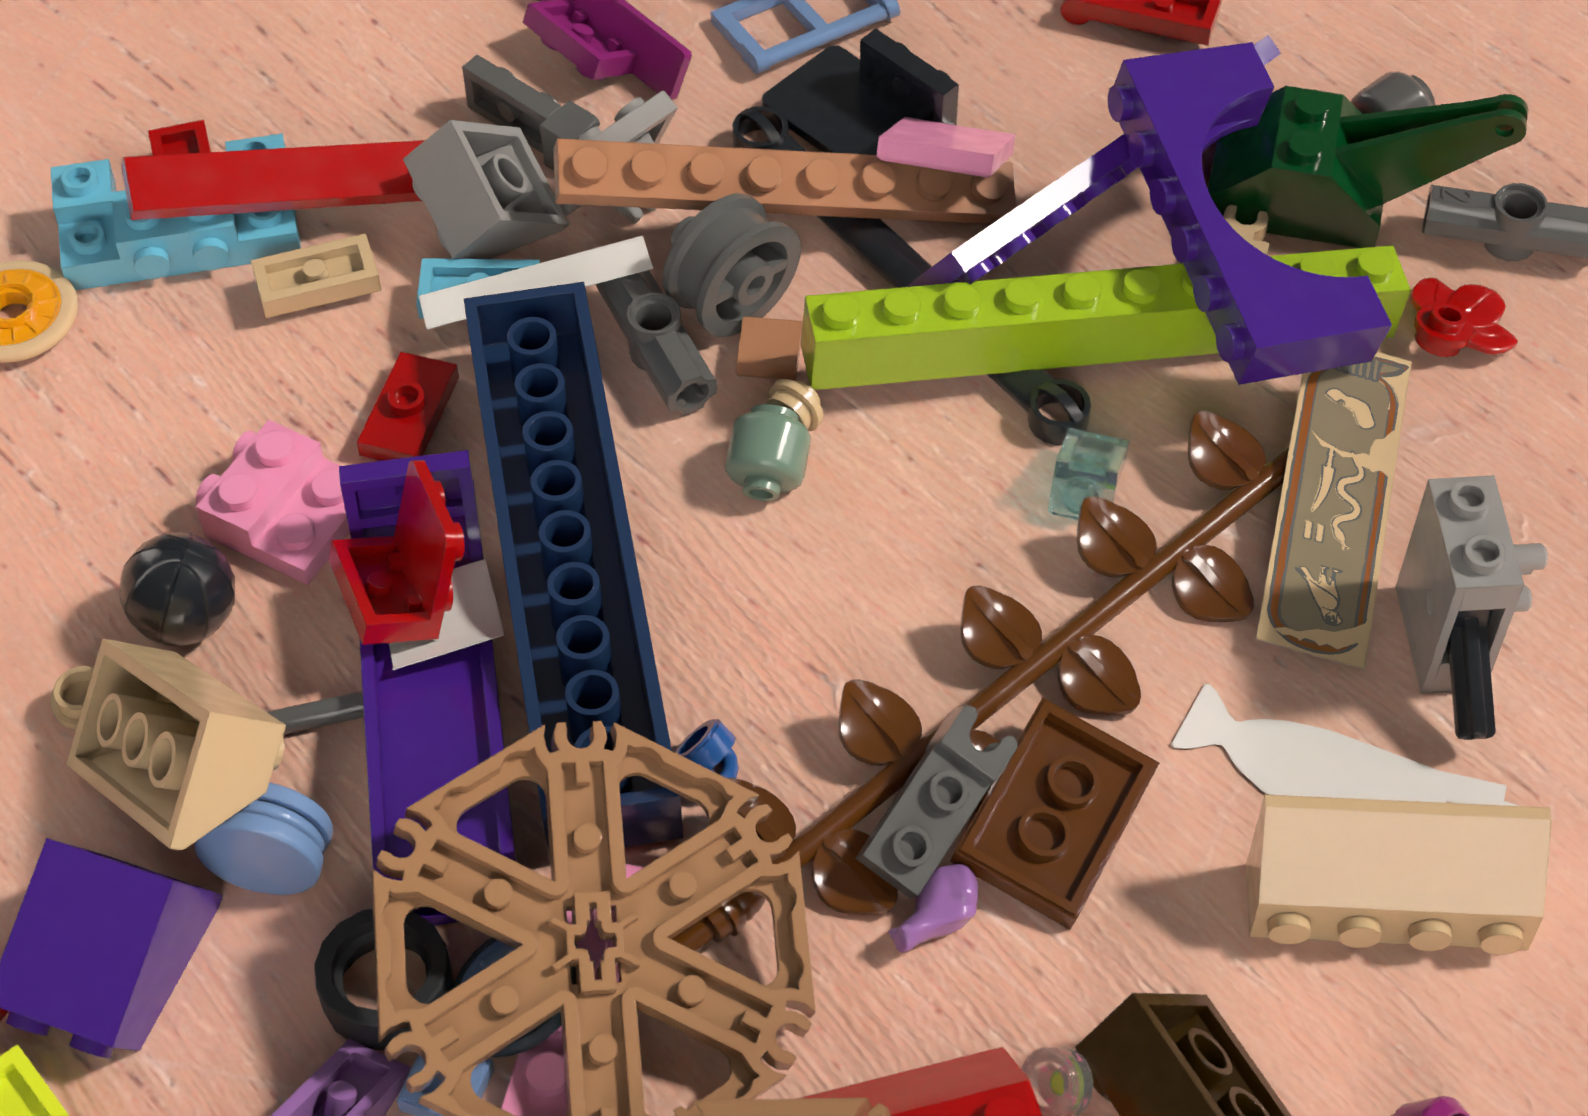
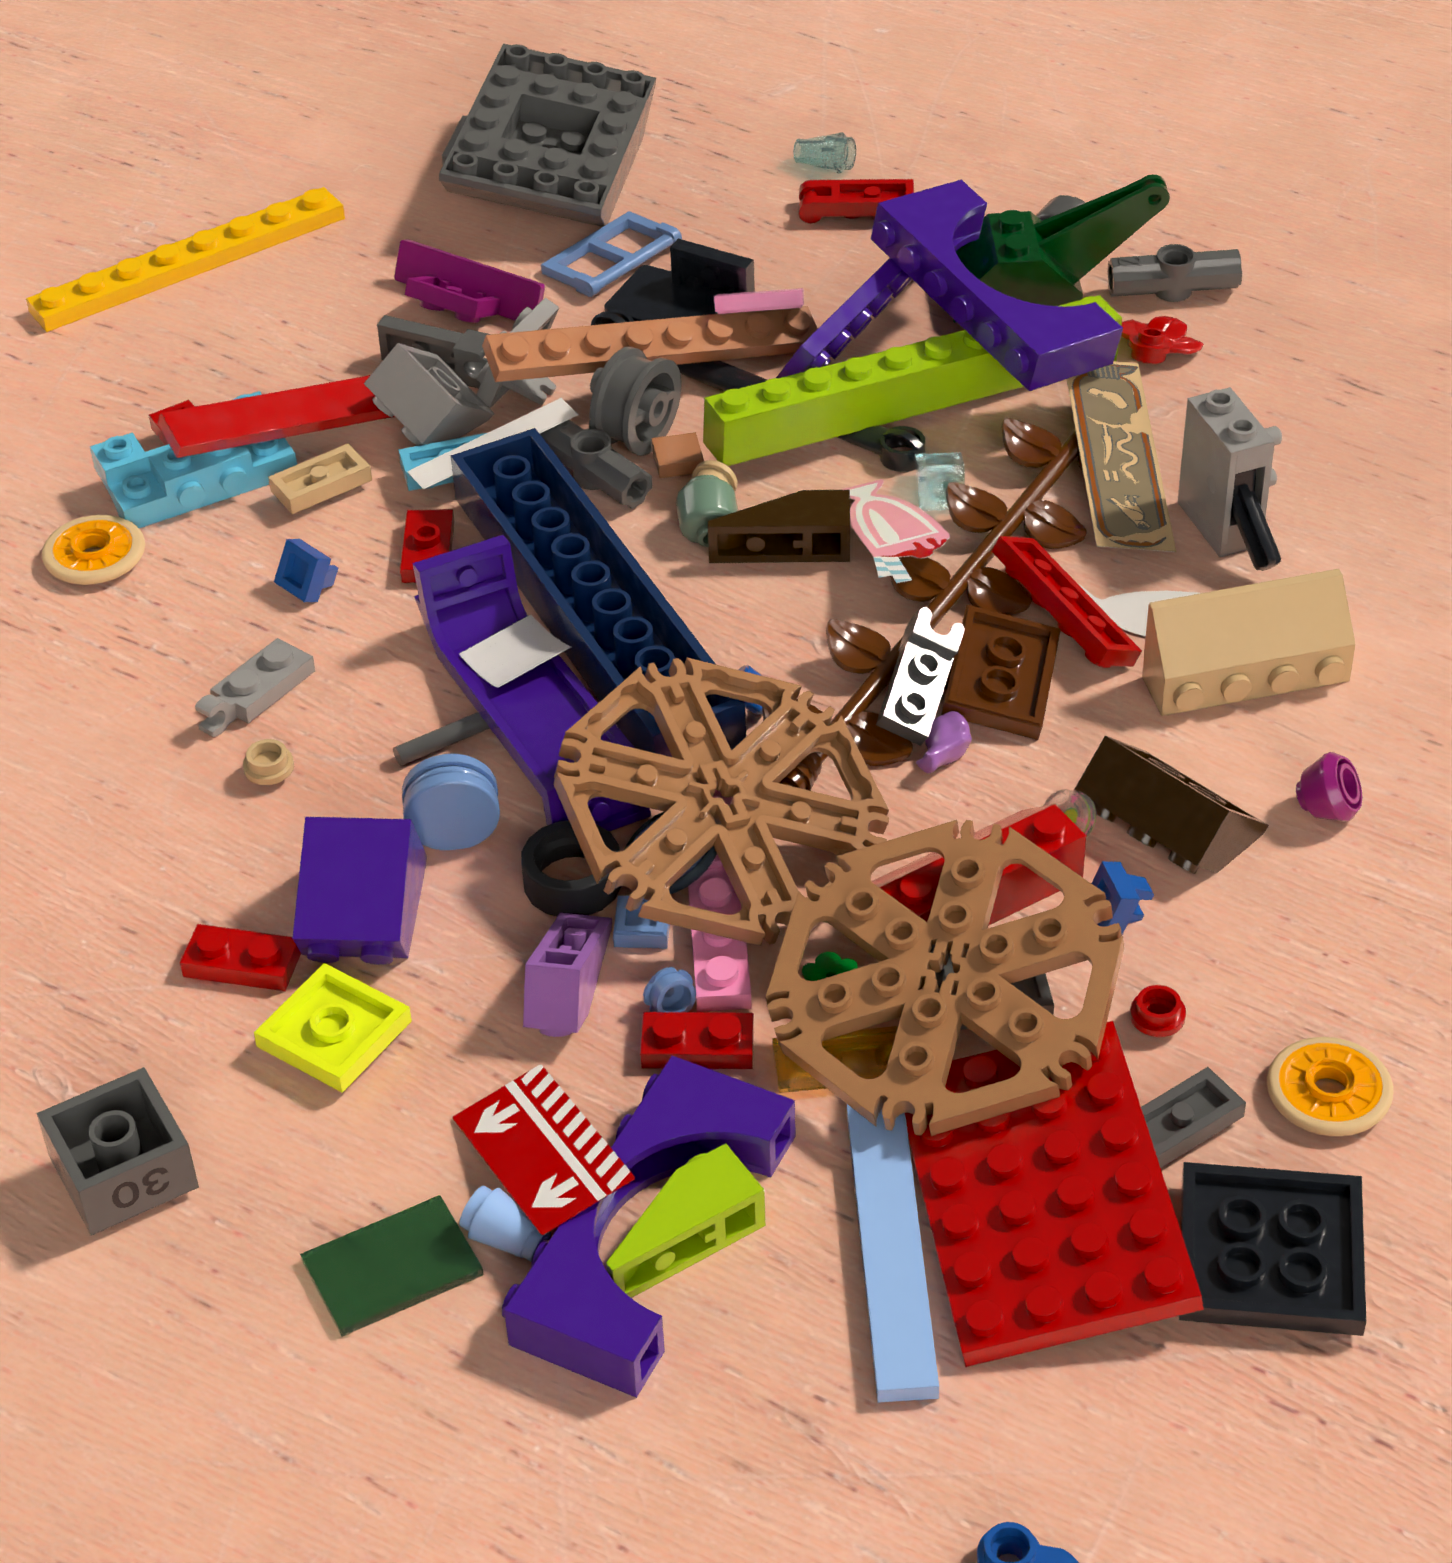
camera: 15 degrees left, 10 degrees down
tan slope [66,638,286,850] -> none
black piece [119,532,235,647] -> none
bright pink plate [196,420,350,585] -> none
red bracket [328,460,465,645] -> none
none -> light grey plate [195,638,315,737]
none -> blue tile [274,539,339,602]
none -> dark brown slope [708,490,850,563]
none -> sticker [841,479,950,583]
none -> red plate [991,536,1142,668]

